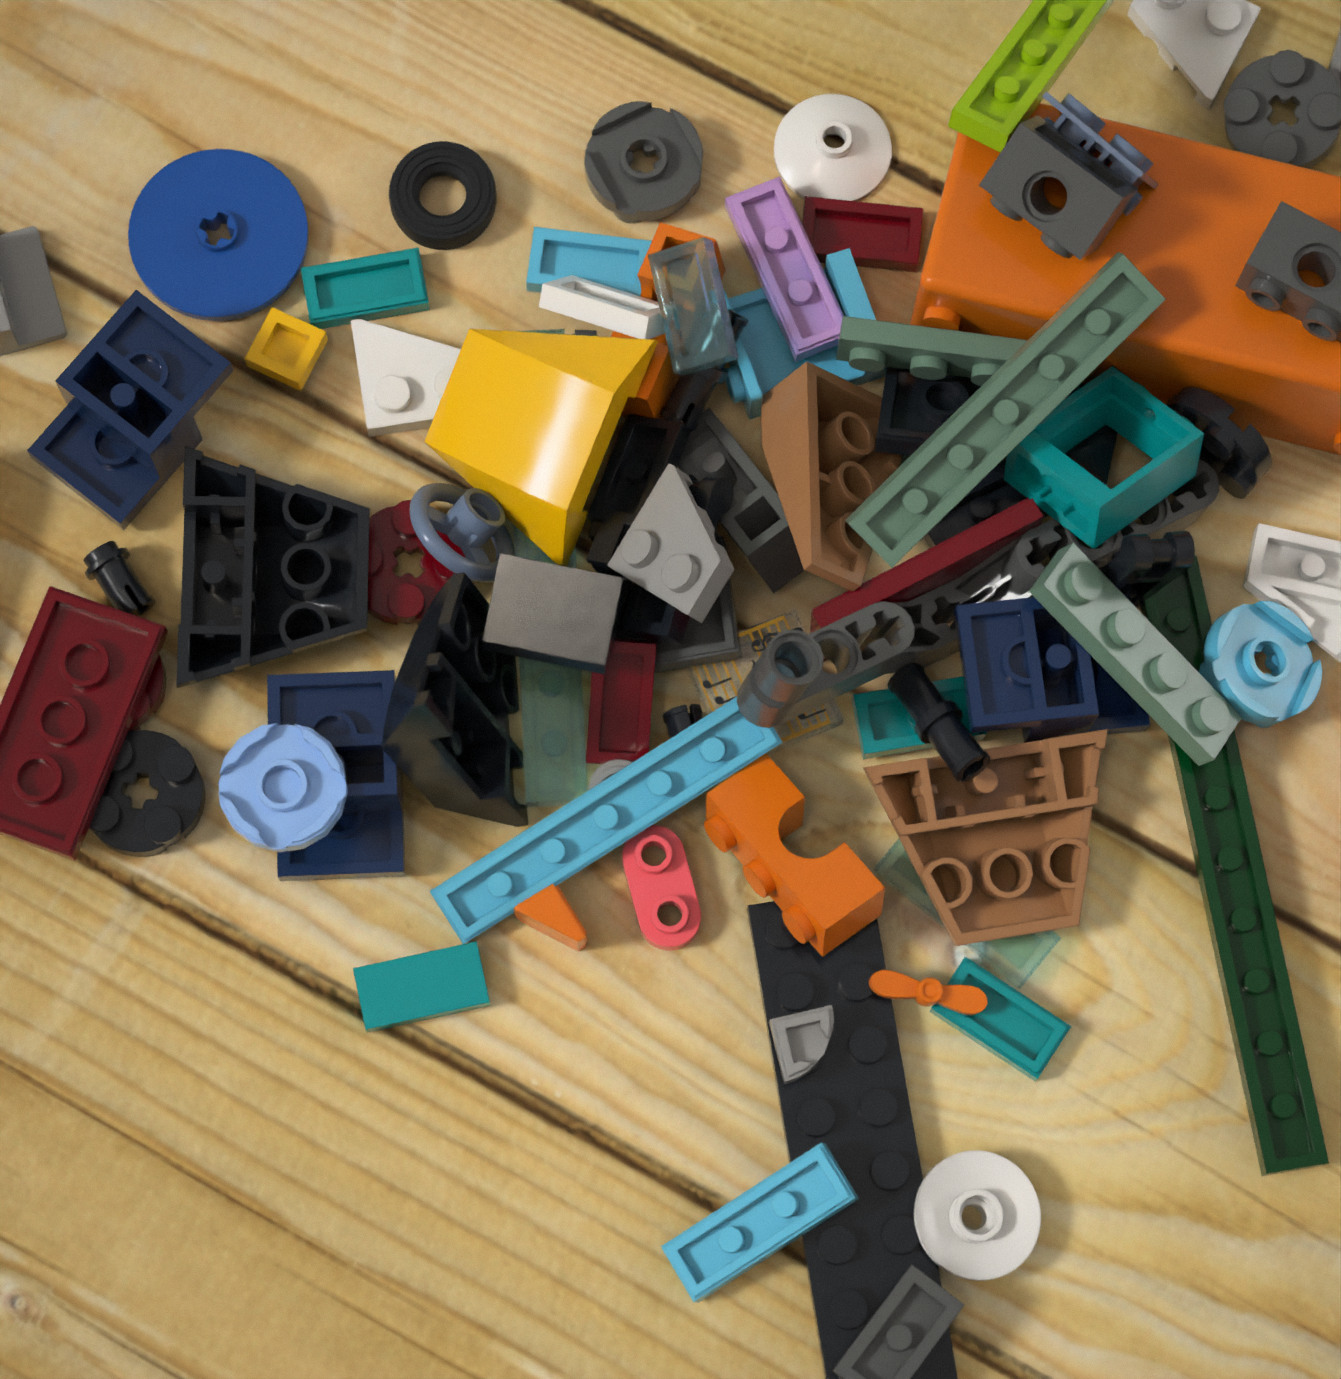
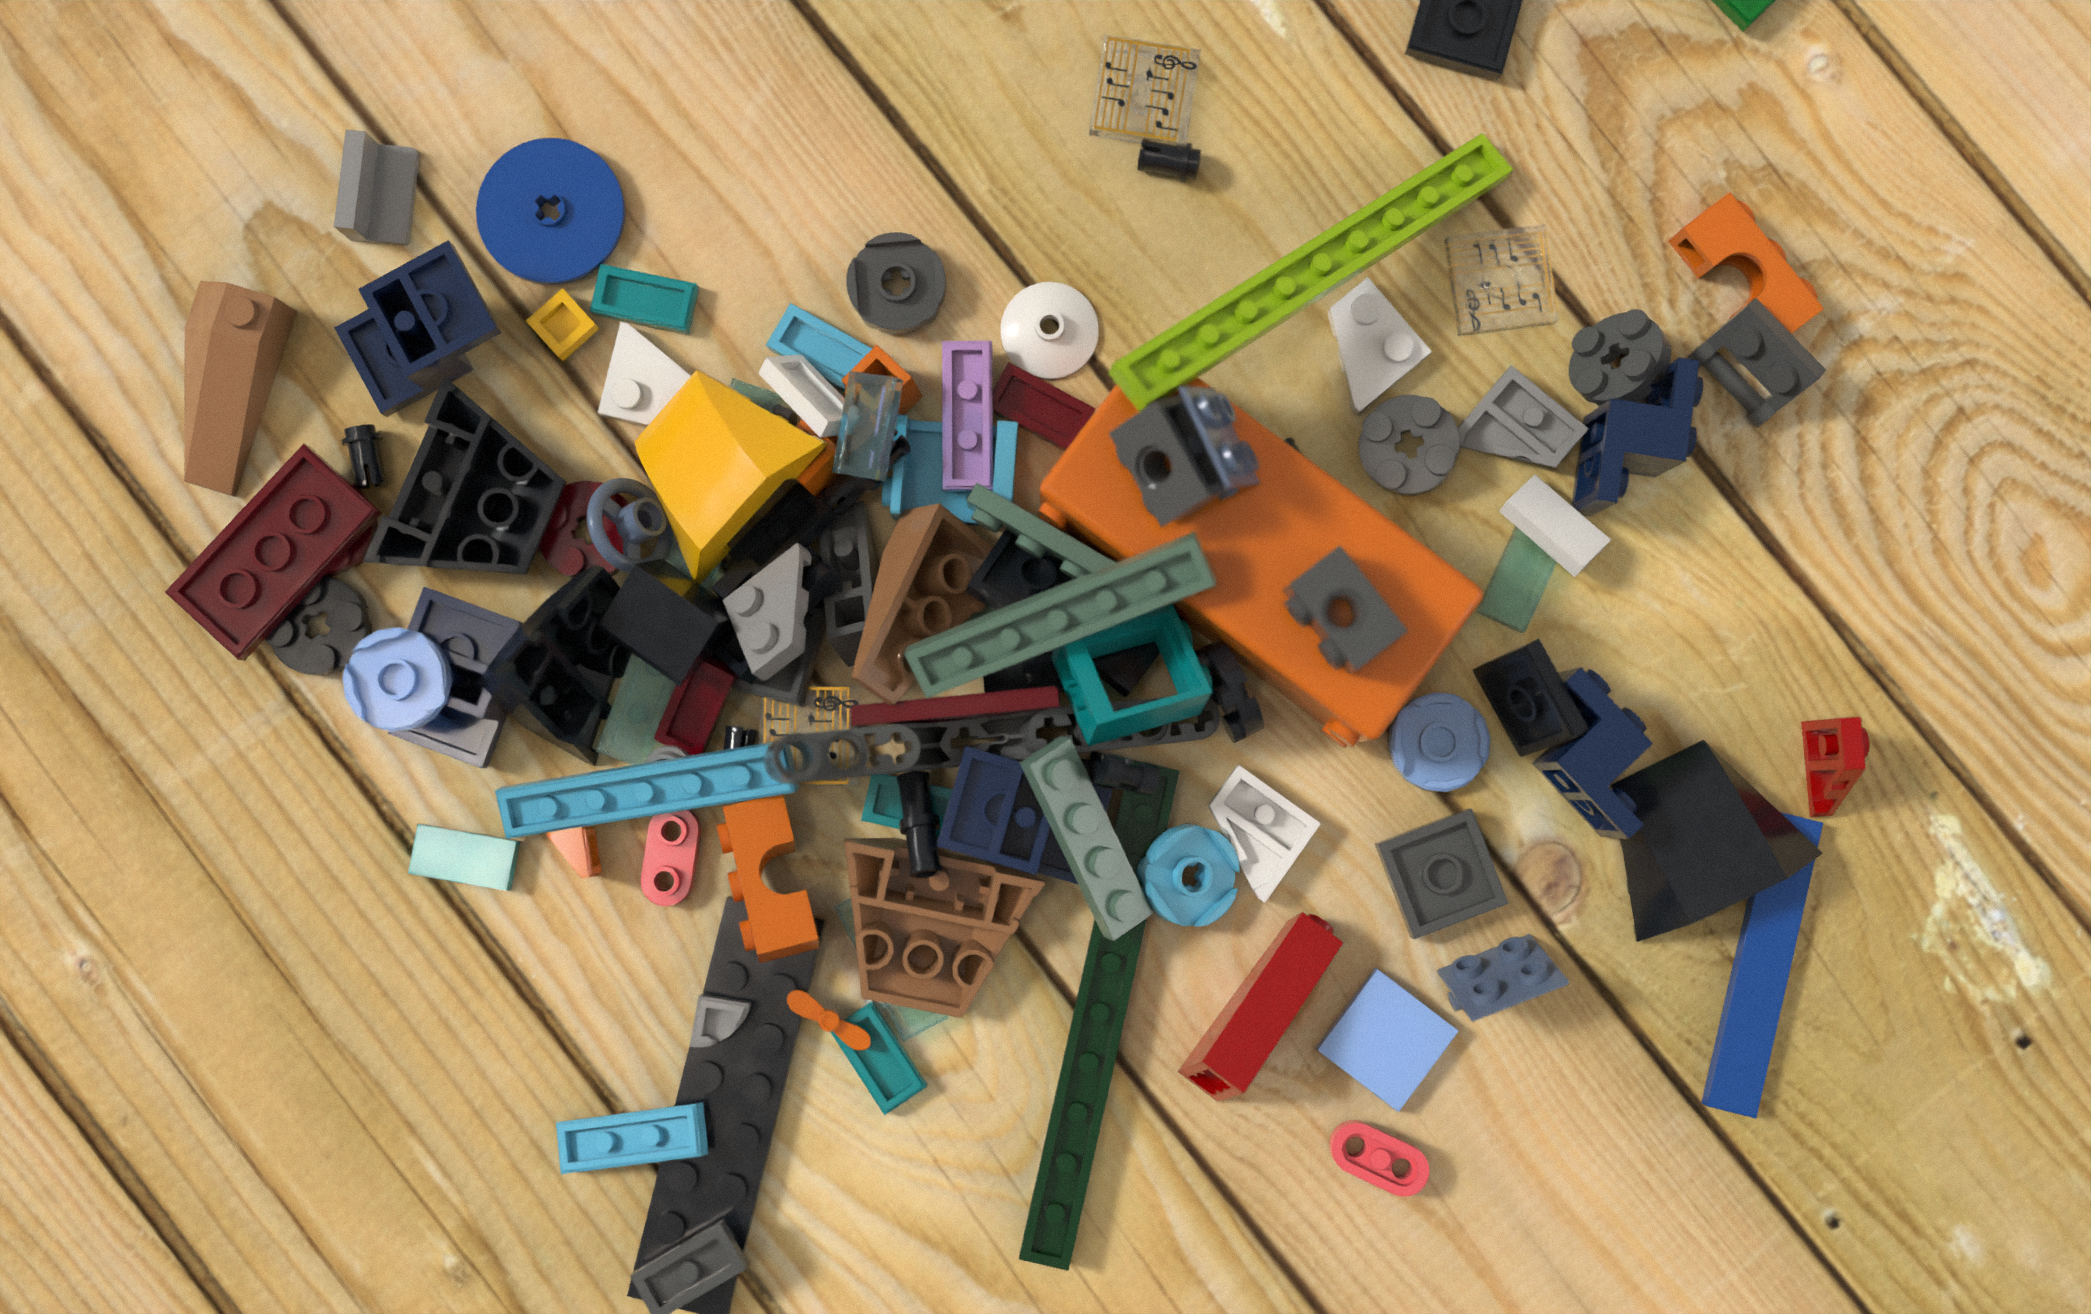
camera: 25 degrees right, 10 degrees up
black tyre [389,141,497,250] -> none
white dish [914,1150,1041,1281] -> none

